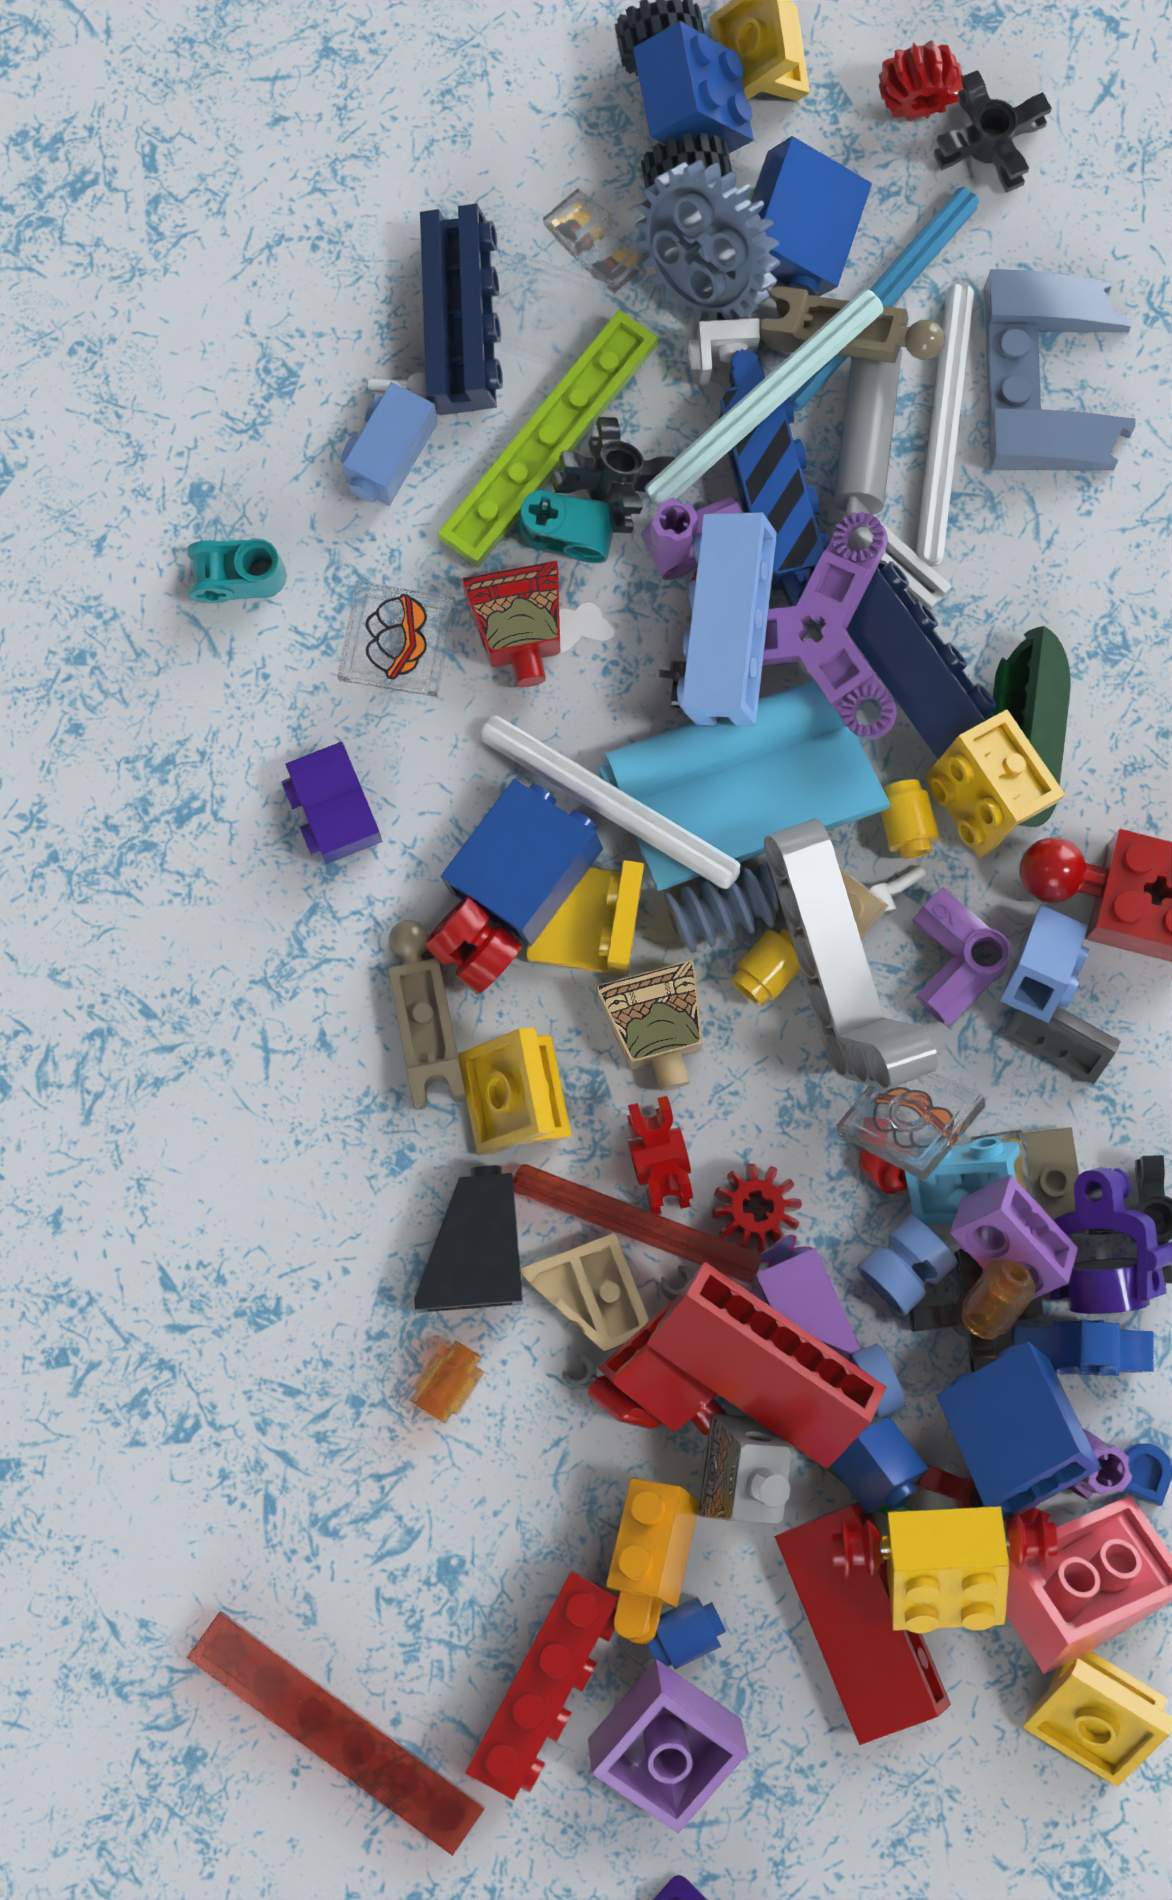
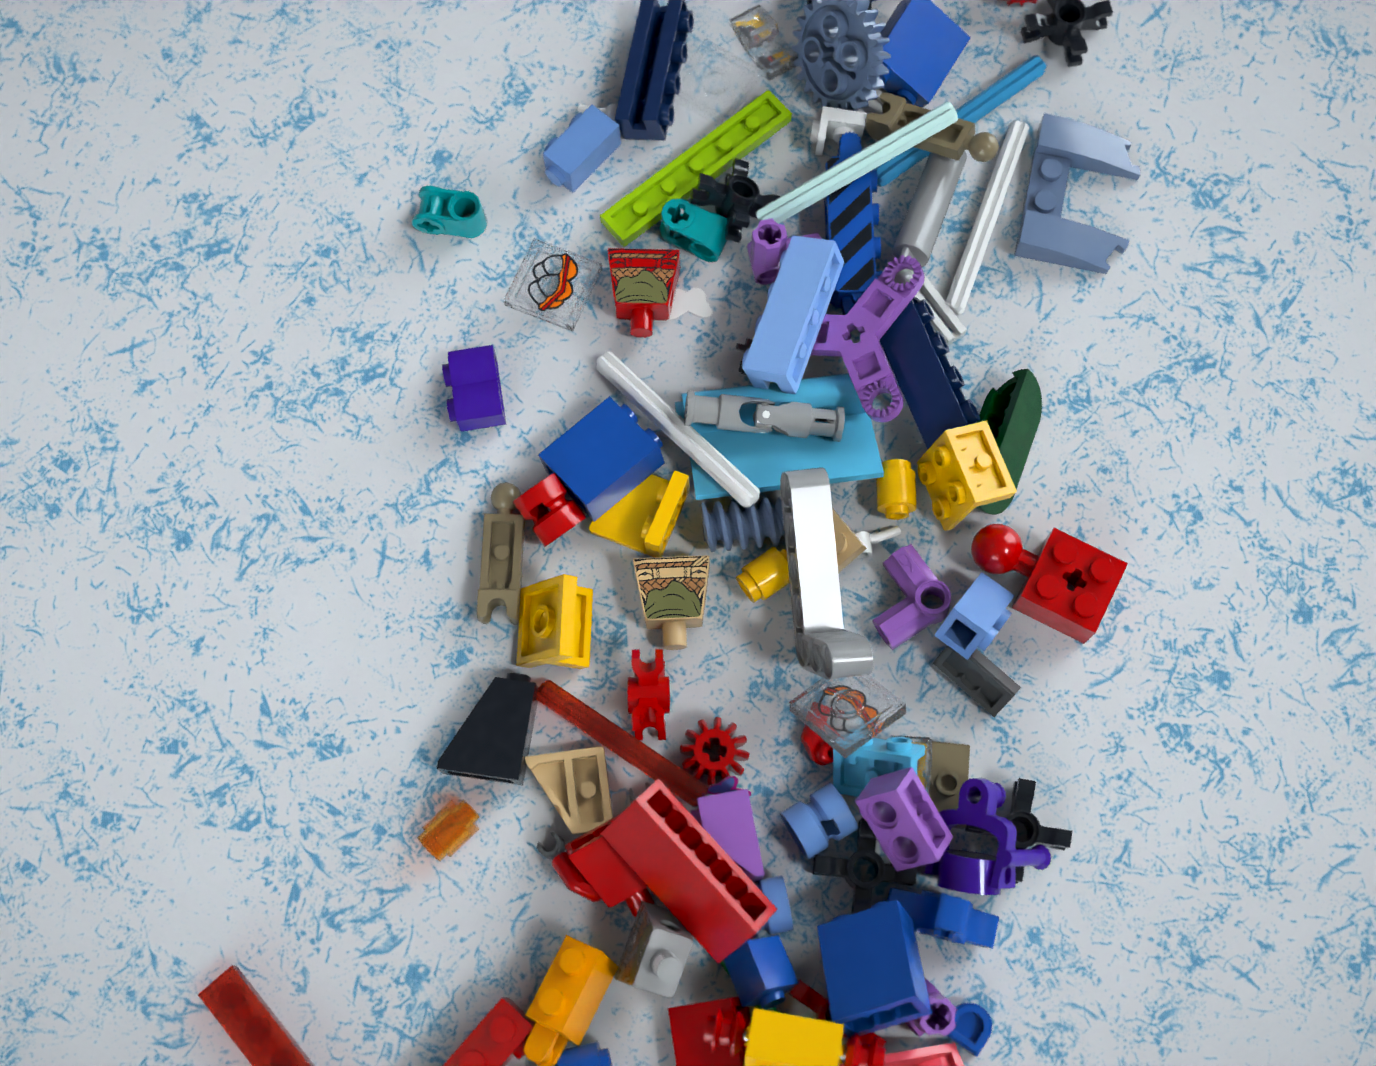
camera: 15 degrees right, 5 degrees down
clear orange brick [962,1259,1036,1339] -> none
none -> light grey piece [684,390,845,442]

